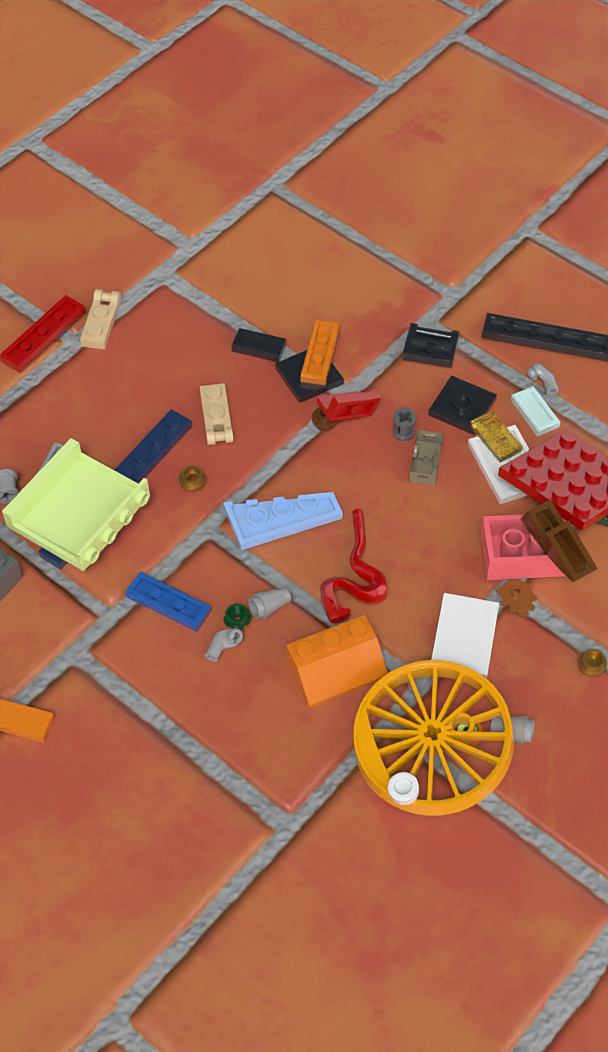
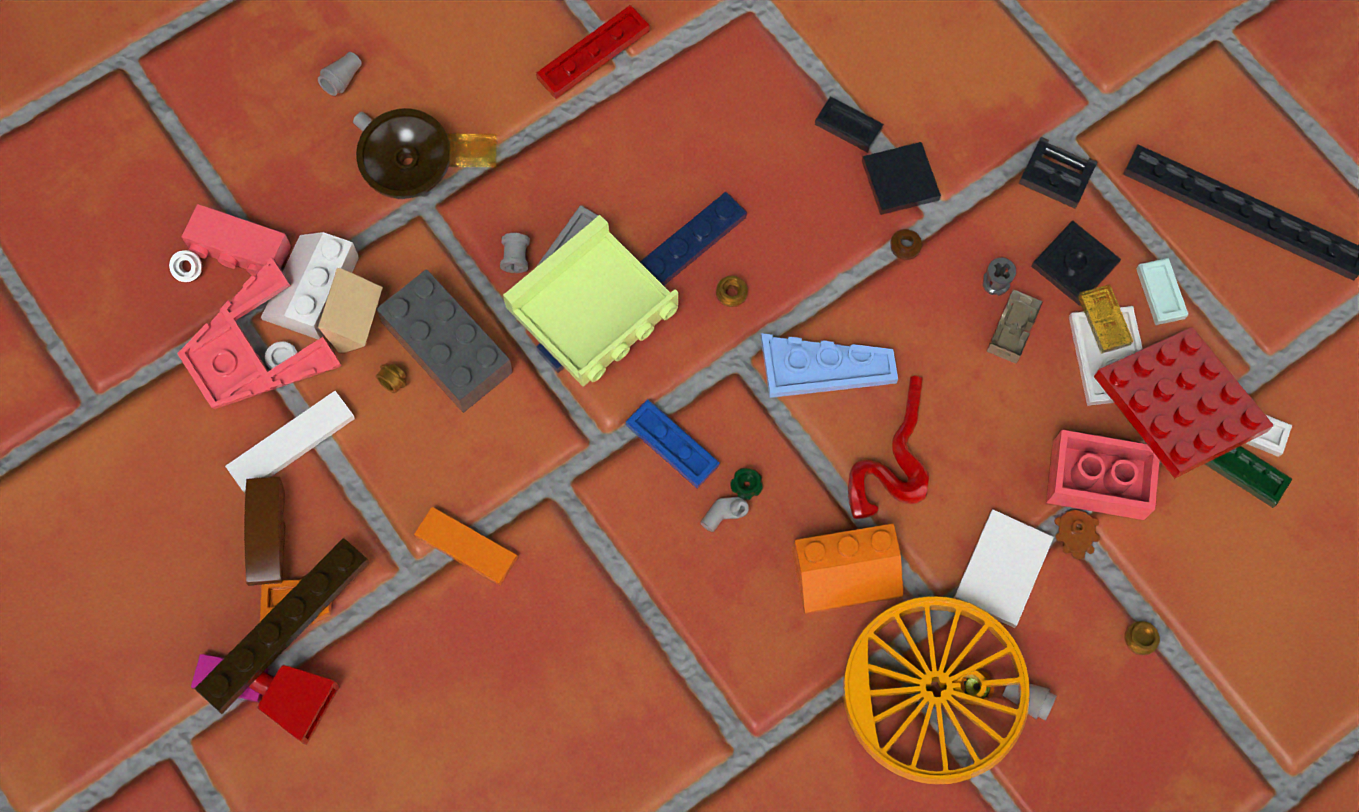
camera: 10 degrees right, 15 degrees up
tan plate [80,289,121,350] -> none
tan plate [200,383,234,445] -> none
light grey cone [248,587,291,619] -> none
orange tile [301,320,340,385] -> none
red panel [316,391,380,421] -> none
white tile [388,772,419,805] -> none
reddish brown slope [521,500,598,583] -> none
light grey arm [527,363,559,396] -> none

